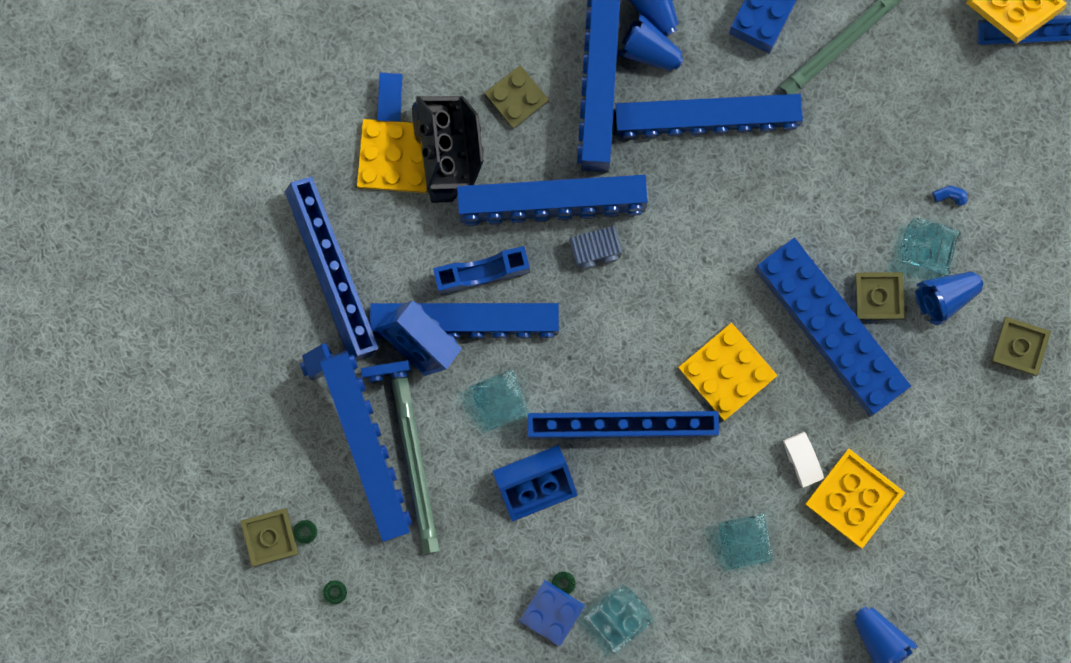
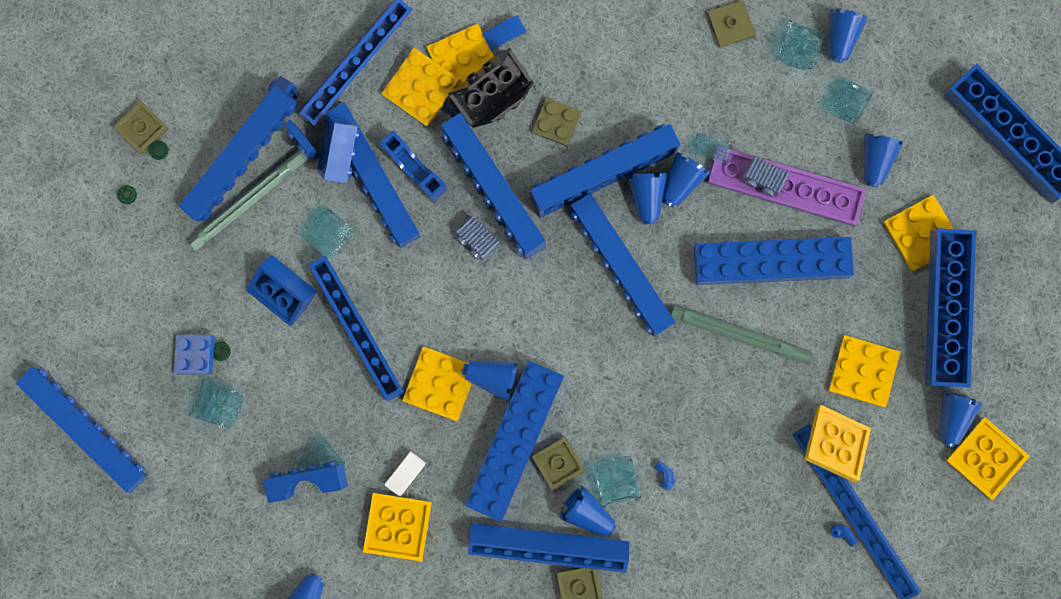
camera: 55 degrees right, 0 degrees up
none -> blue arch [263,461,348,503]
none -> yellow plate [381,47,461,127]
none -> blue cone [461,360,518,401]
none -> blue brick [468,523,630,573]

